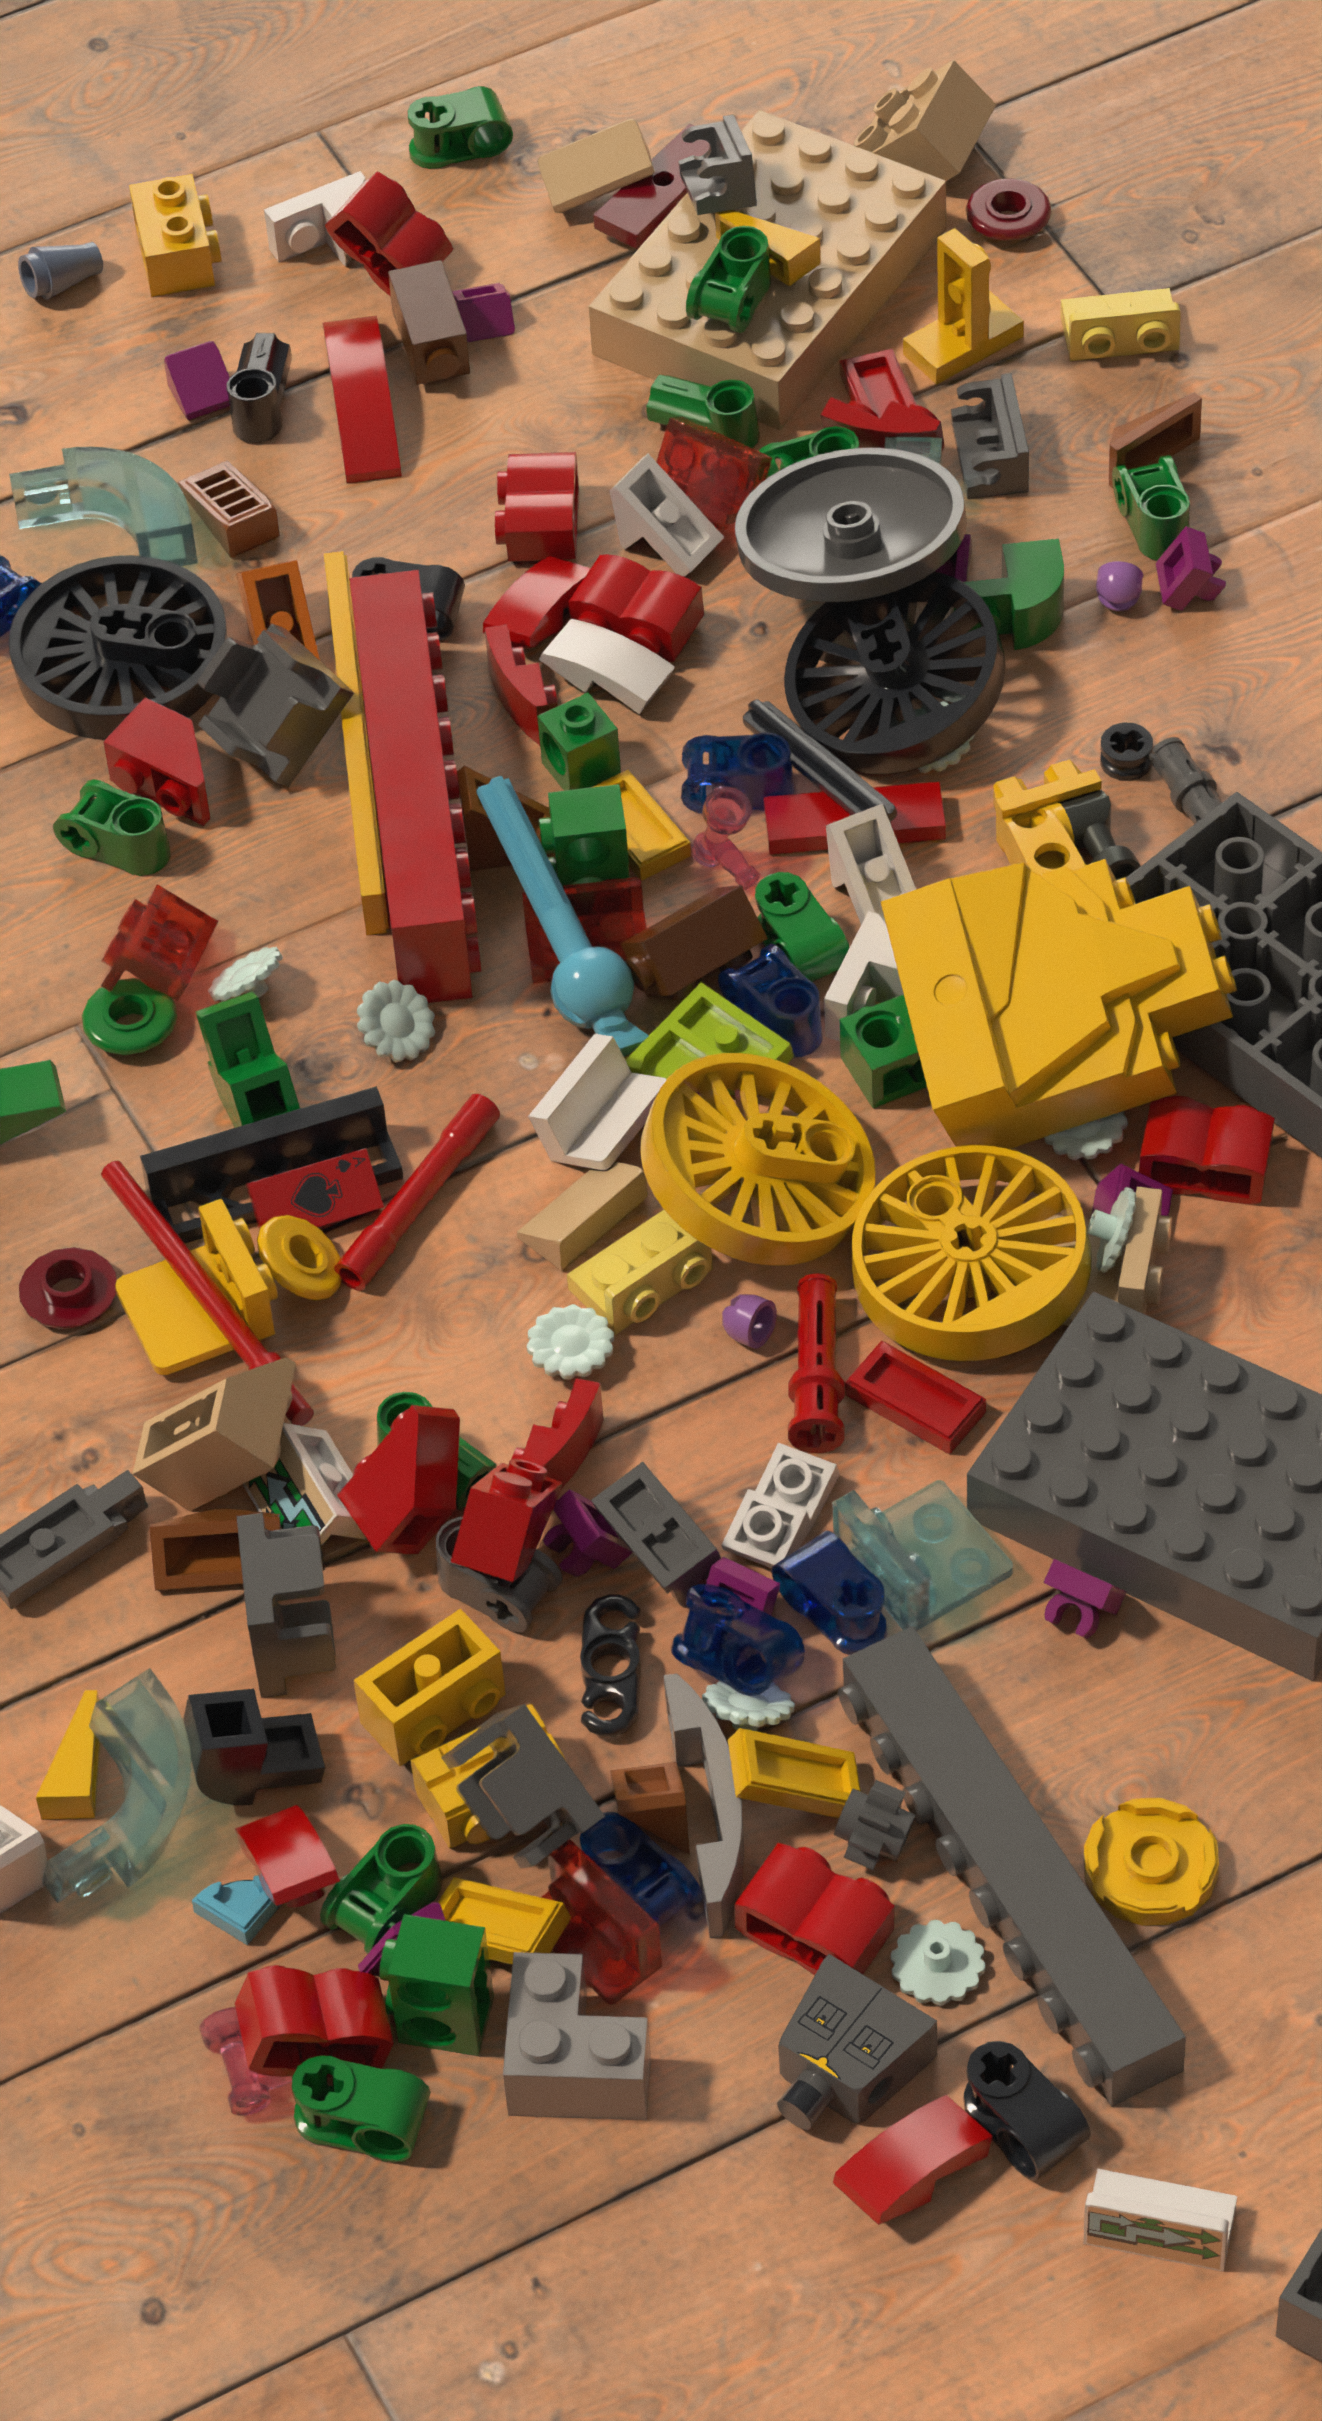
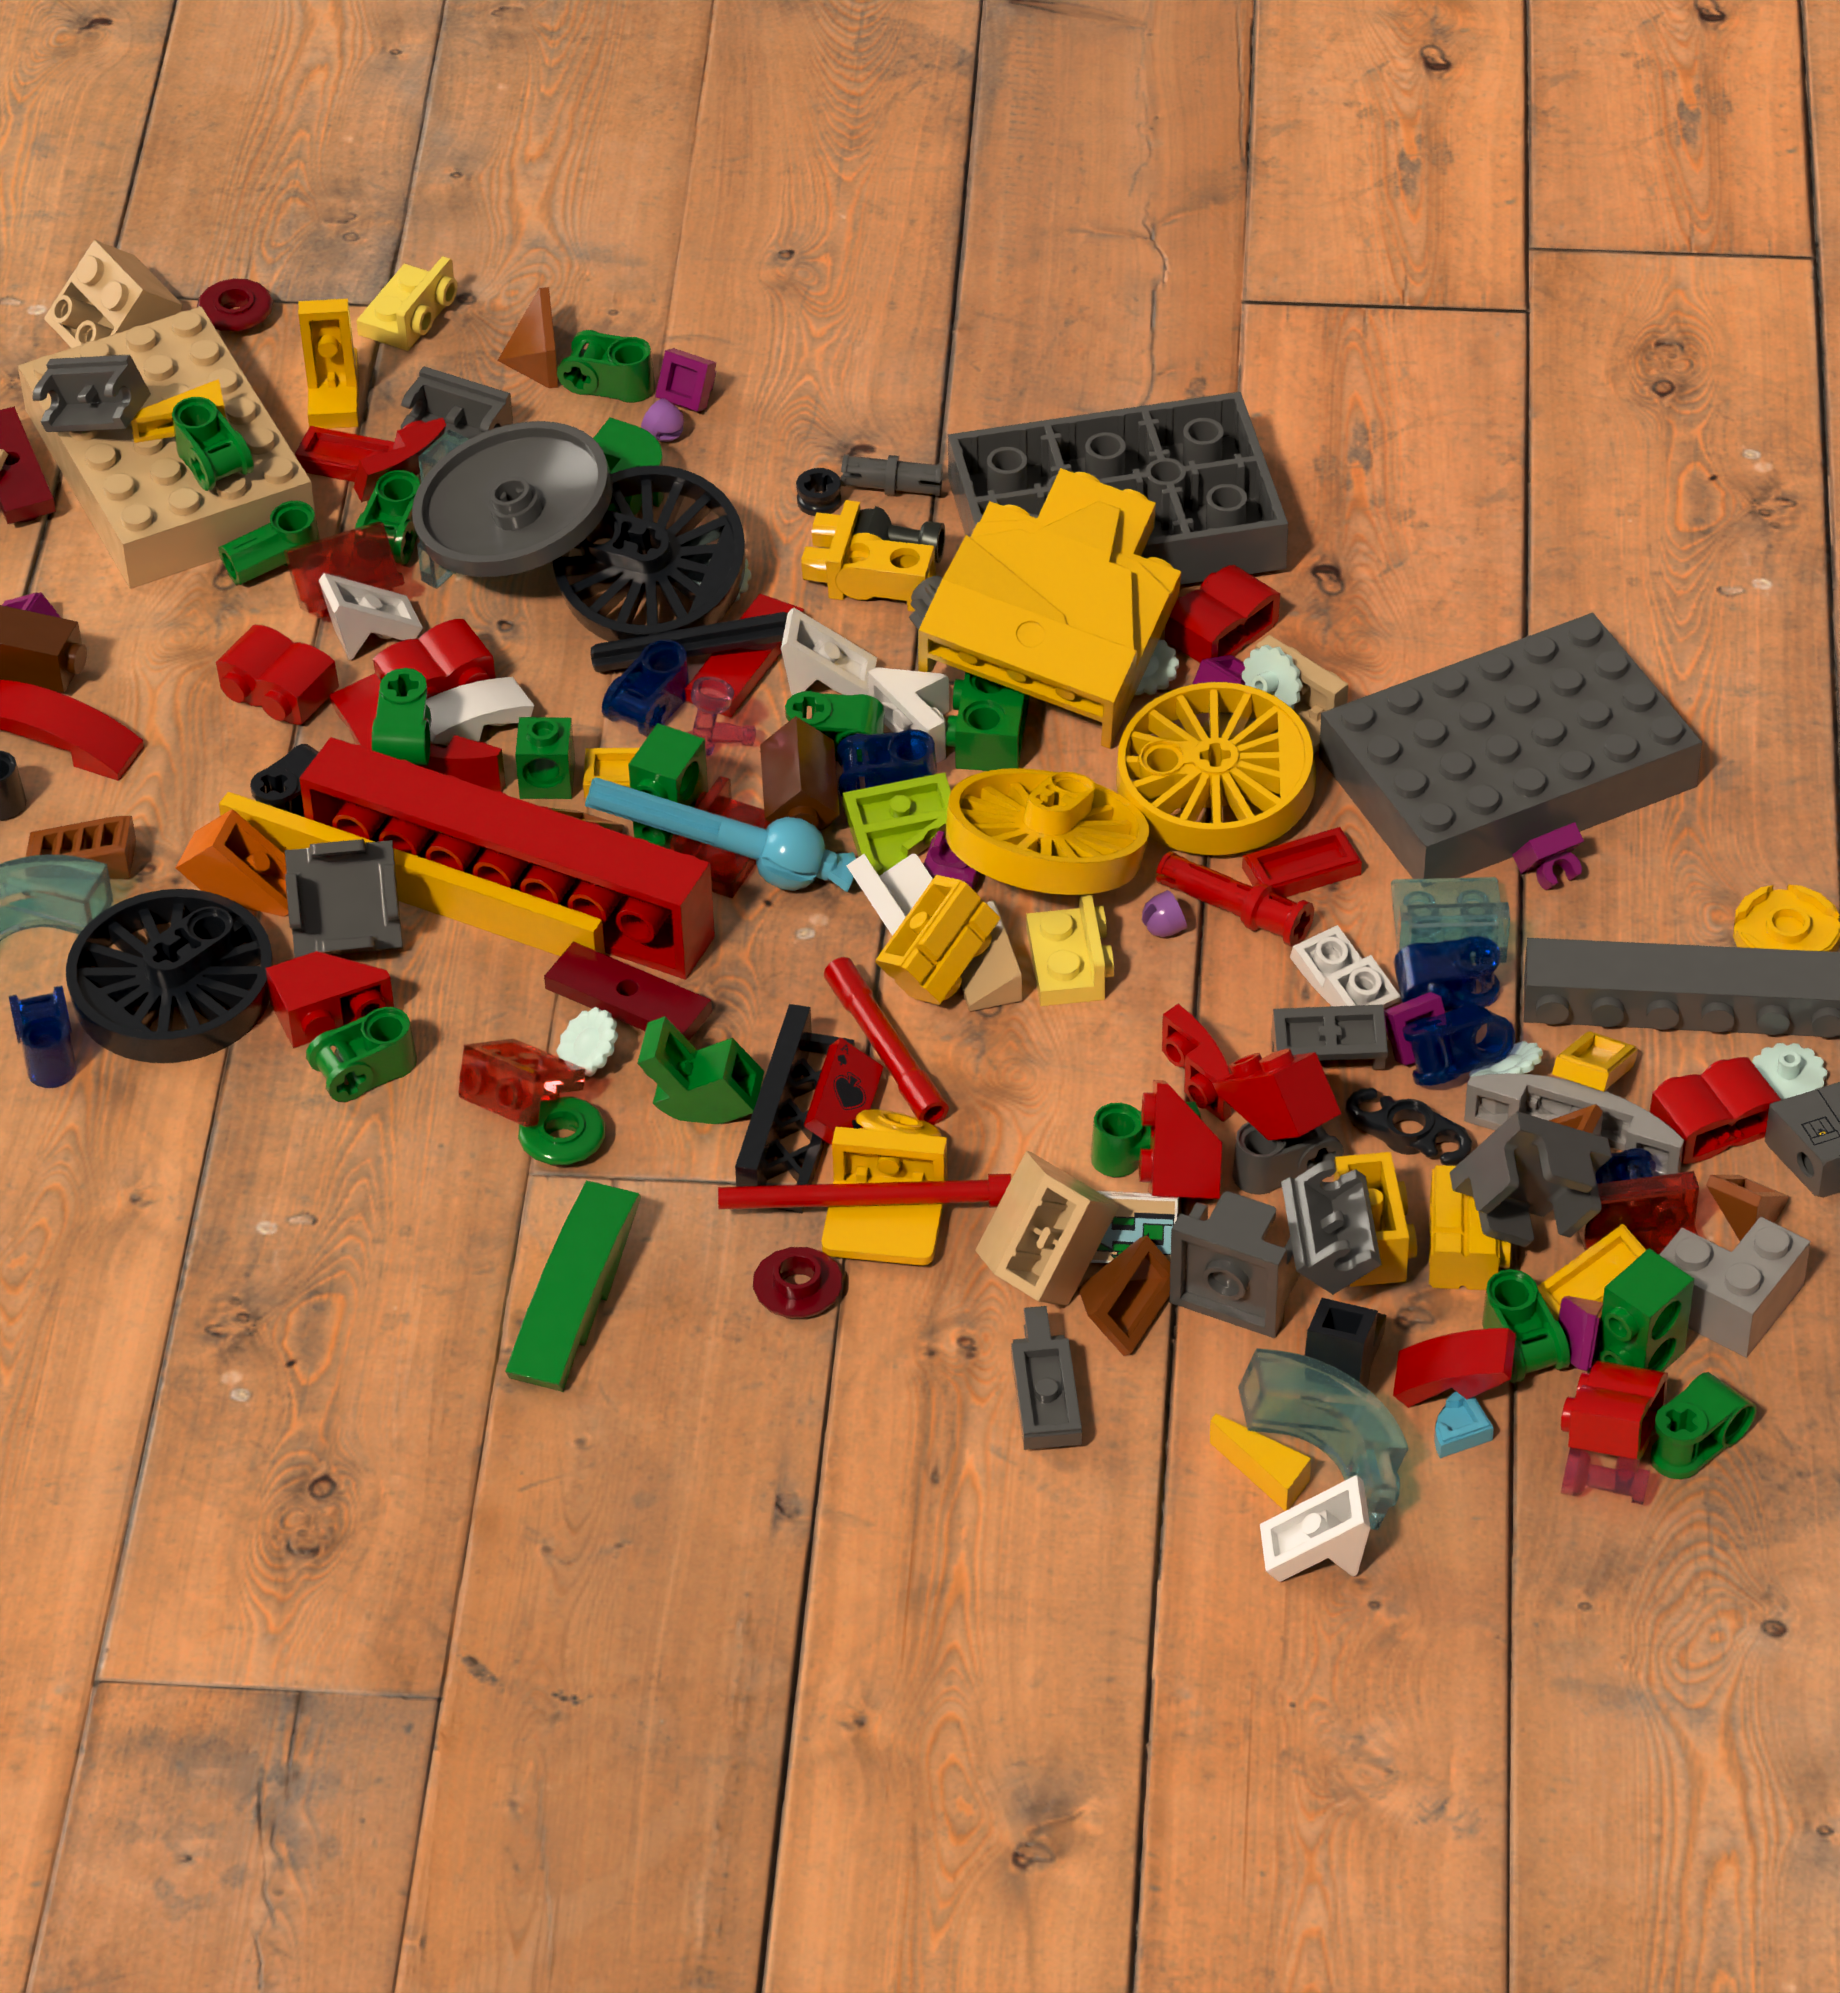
camera: 60 degrees left, 5 degrees down
light aqua piece [357,980,435,1062] -> none
light aqua piece [527,1304,614,1380] -> none
dark grey gear [834,1780,916,1870] -> none
none -> green piece [372,668,432,766]
none -> dark red tile [544,941,712,1041]
none -> yellow brick [875,875,1000,1005]
none -> dark grey hinge [1281,1160,1382,1295]
none -> dark orange slope [1706,1175,1789,1241]

